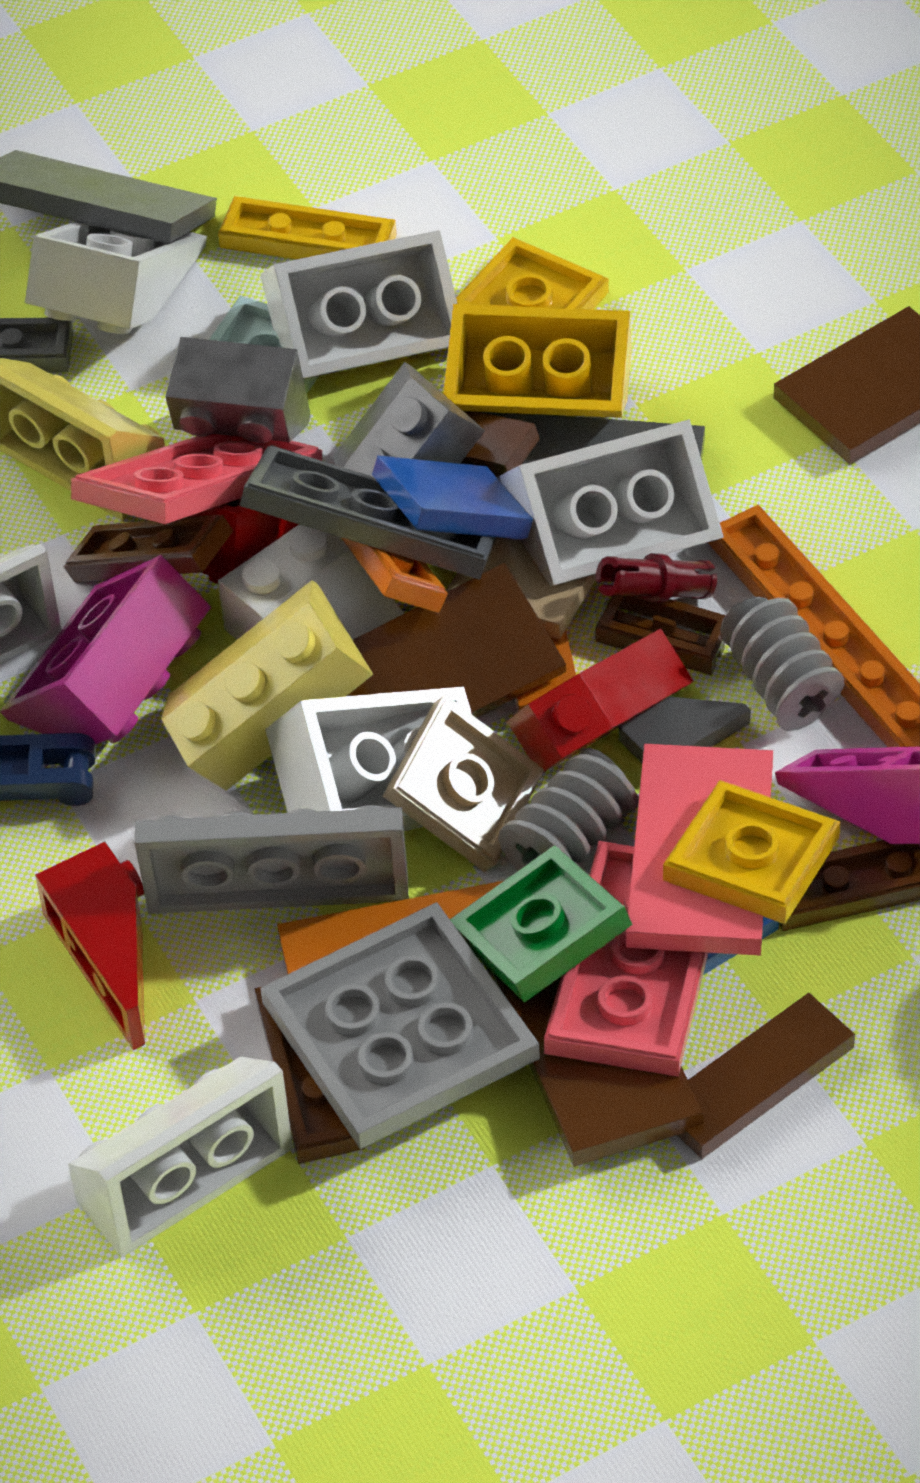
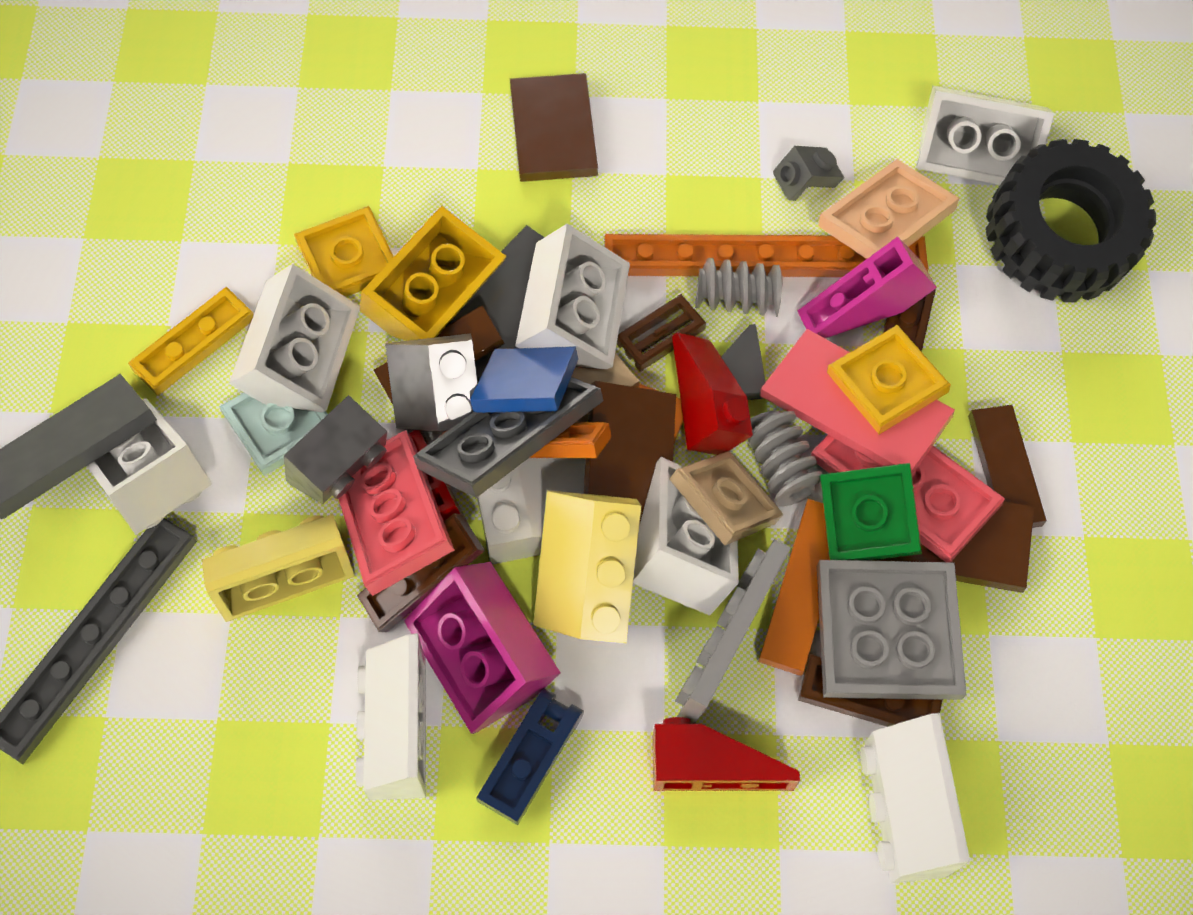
camera: 65 degrees left, 15 degrees up
dark red pin [595,553,718,603] -> none

